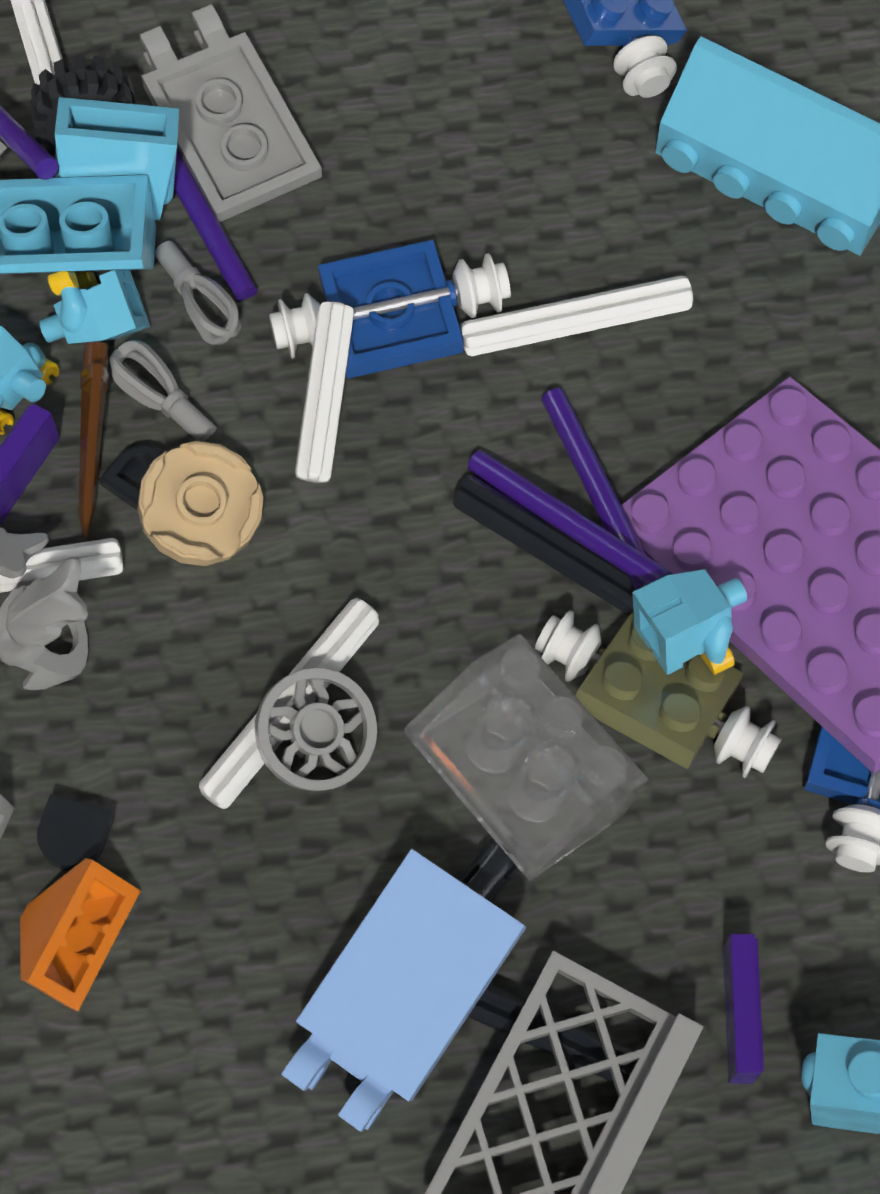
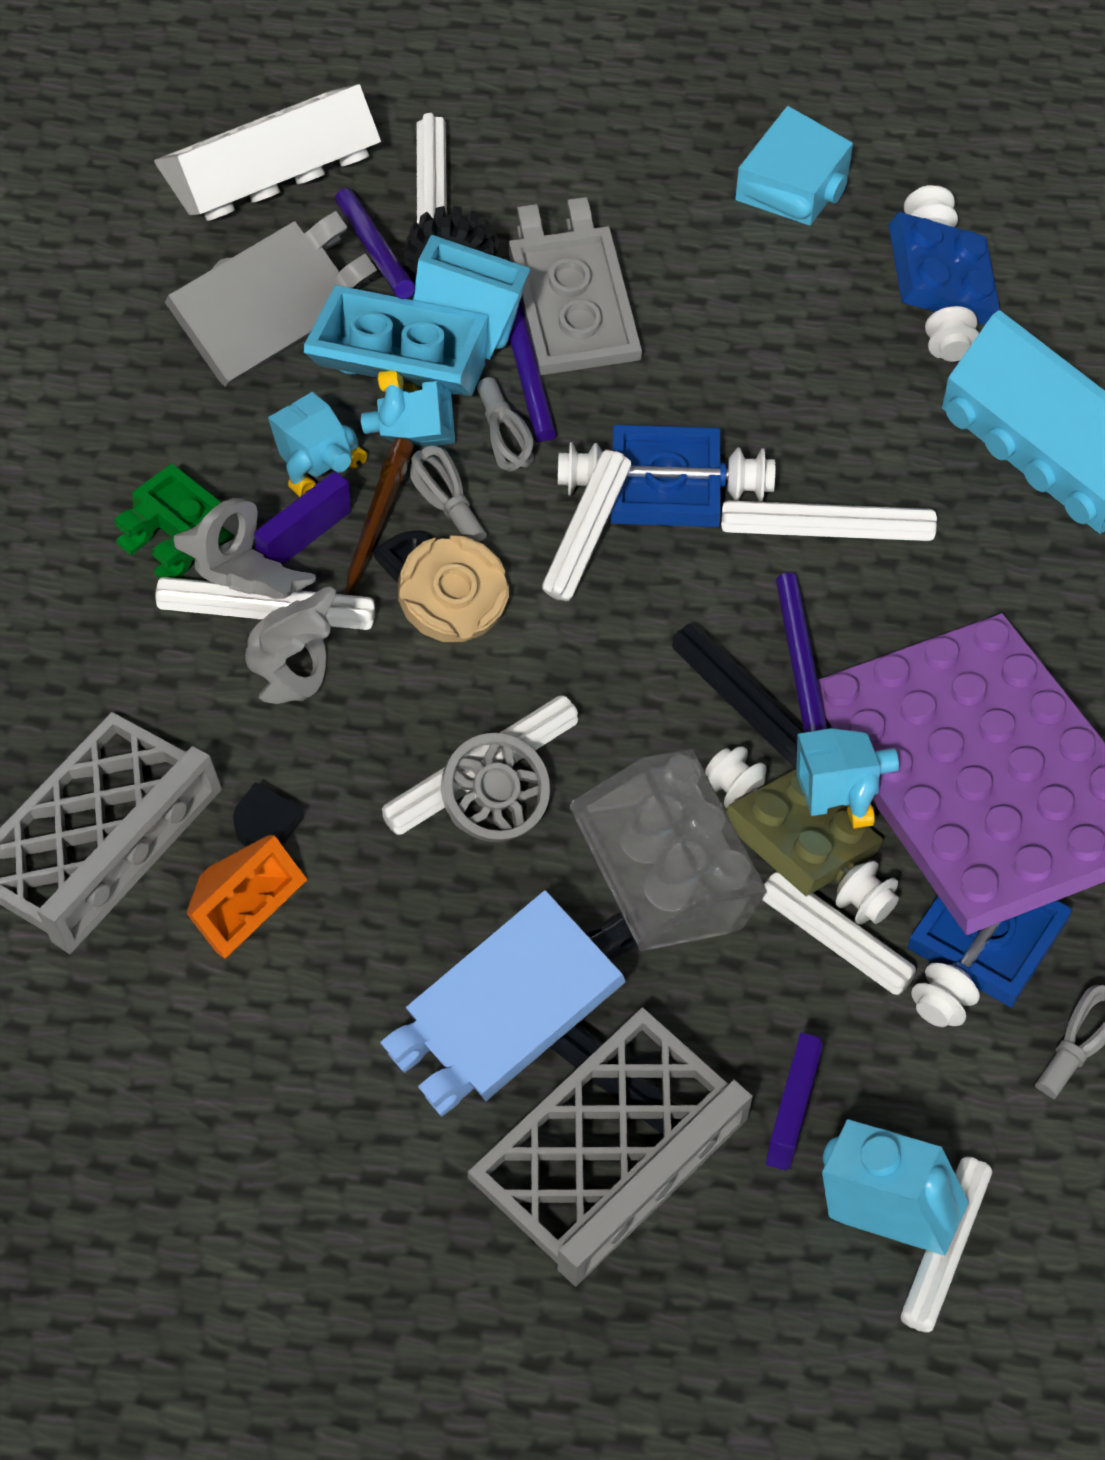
camera: 15 degrees right, 10 degrees down
dark purple bar [468,450,672,586] -> none
none -> white axle [761,871,916,995]

